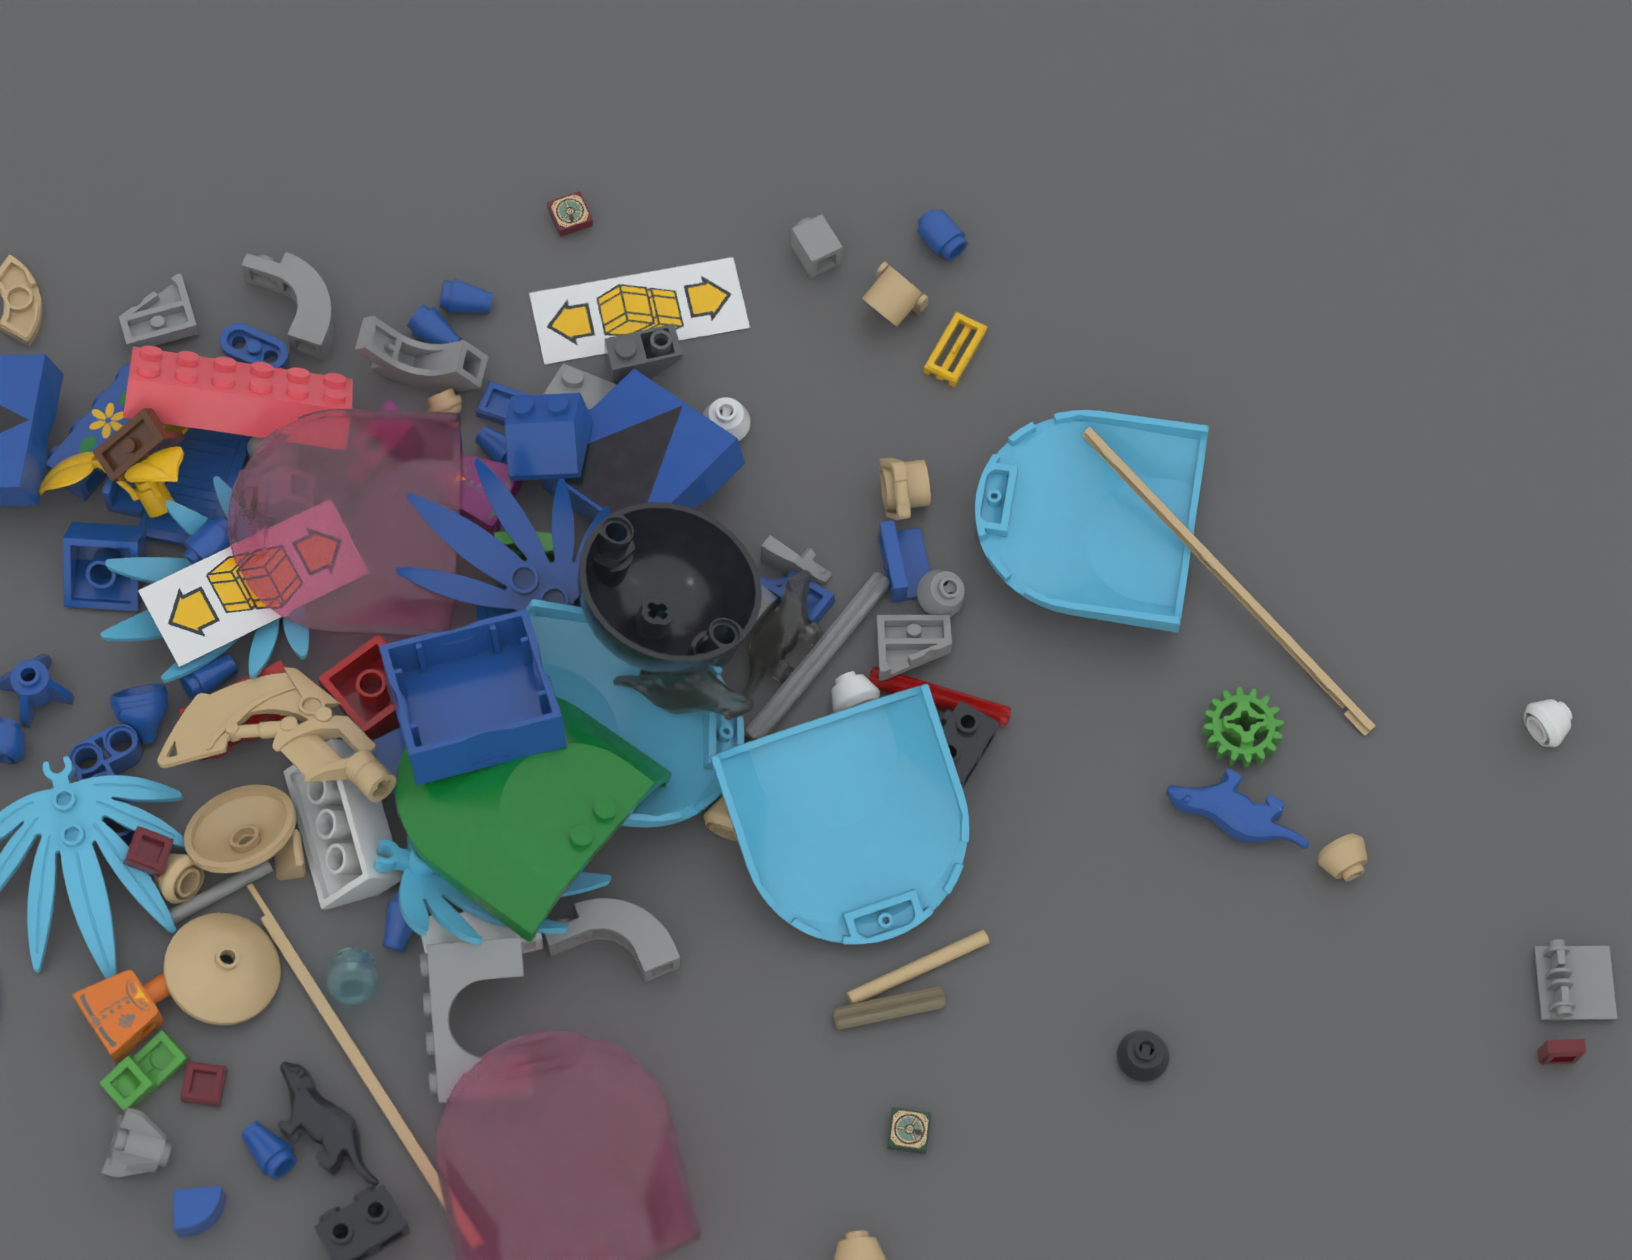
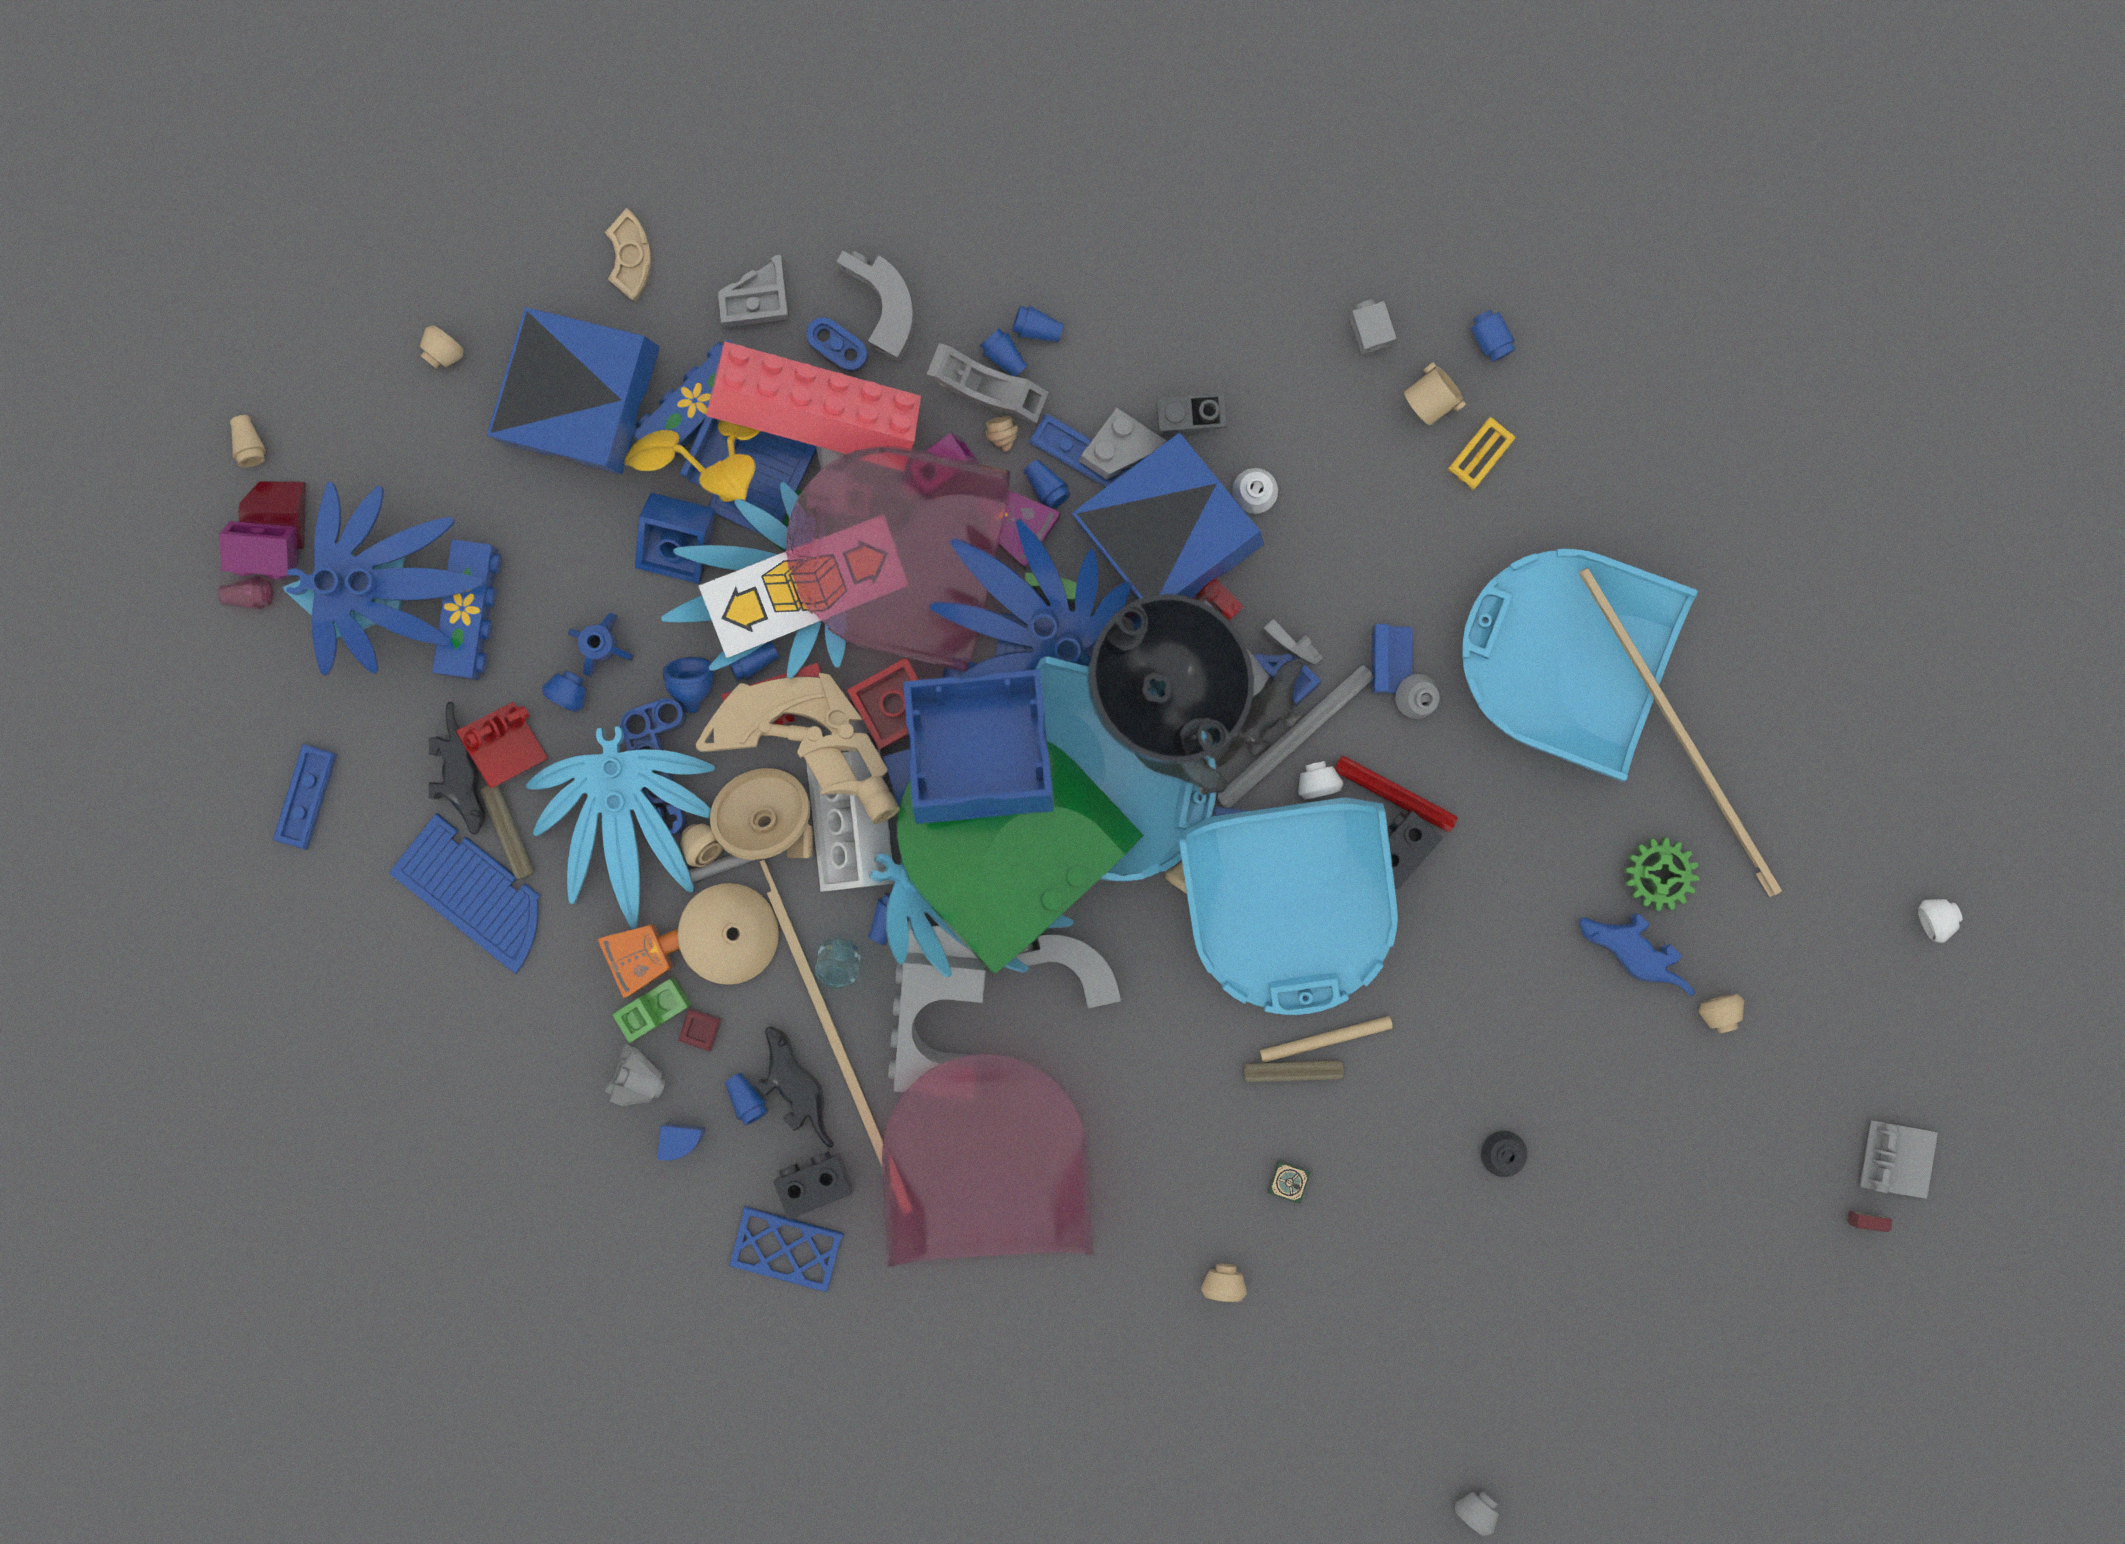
camera: 20 degrees right, 20 degrees up
reddish brown panel [93,408,185,482] -> none
dark red tile [123,826,174,877] -> none
blue brick [183,515,239,564] -> none
blue slope [504,393,593,481] -> none
sticker [529,257,750,365] -> none
tile [547,191,593,237] -> none
light grey wing [876,614,952,680] -> none
tan piece [879,458,931,520] -> none

